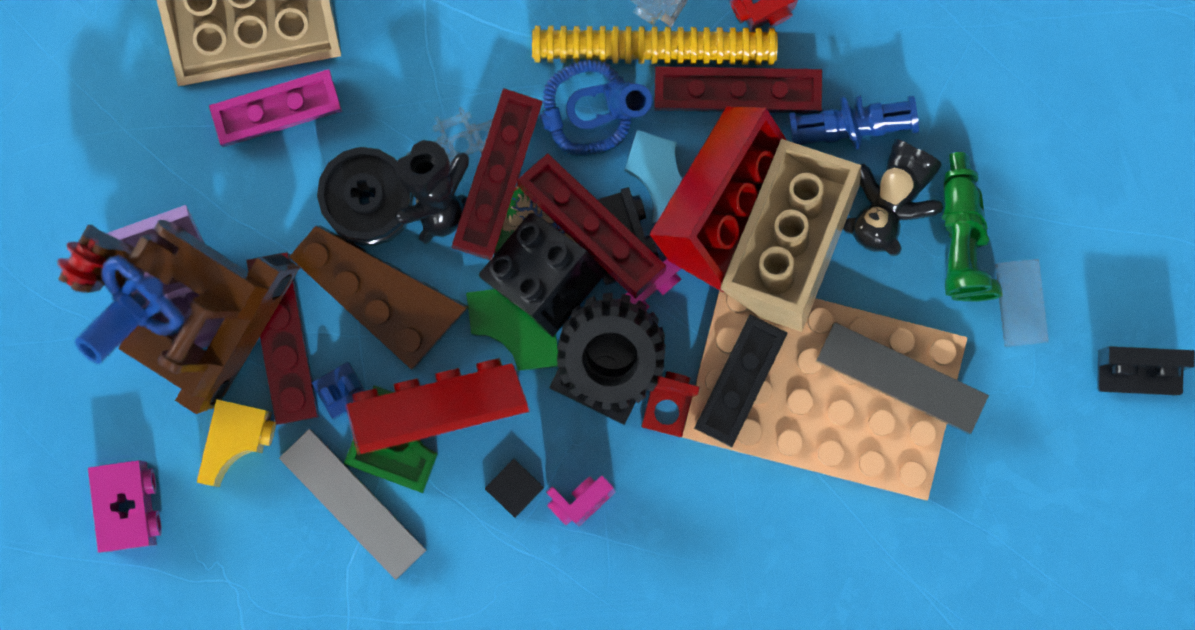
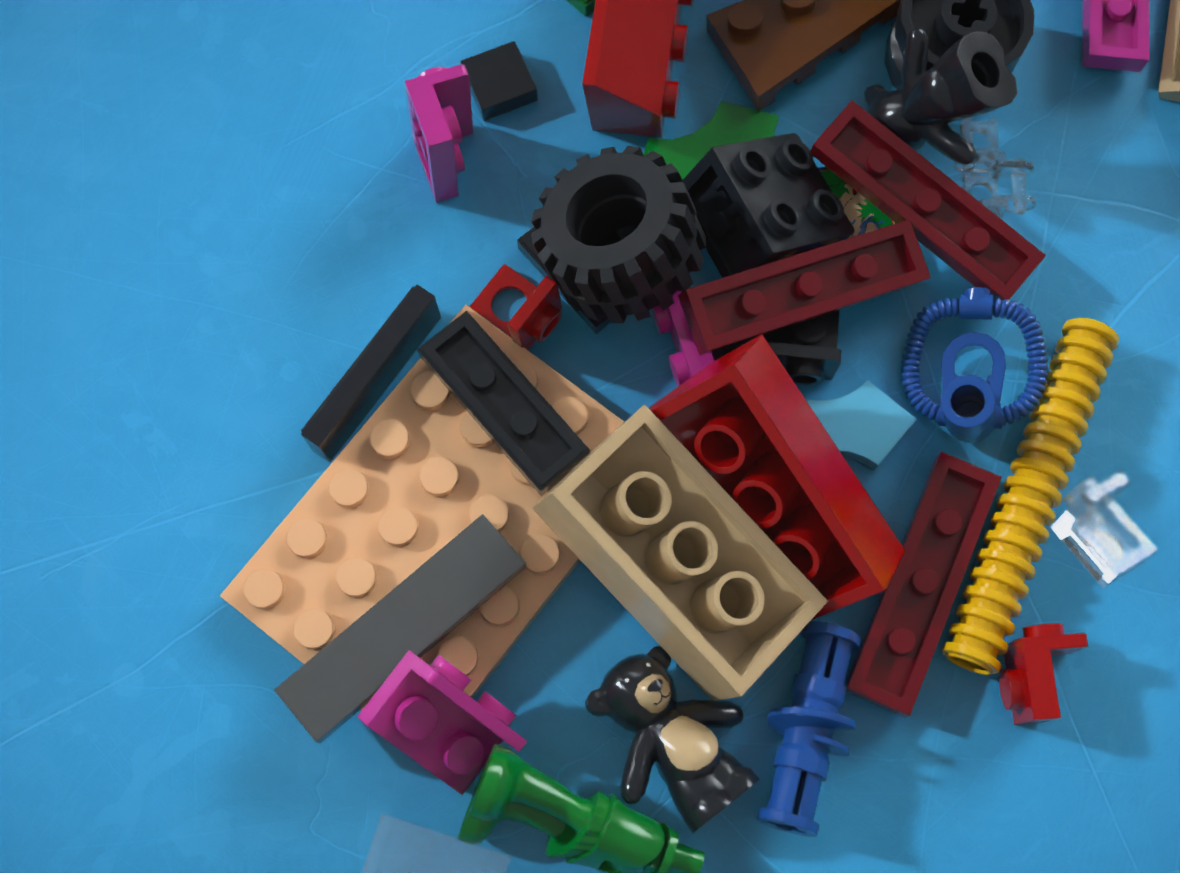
camera: 115 degrees right, 10 degrees down
none -> black tile [301,284,441,463]
none -> dark pink bracket [357,650,528,795]

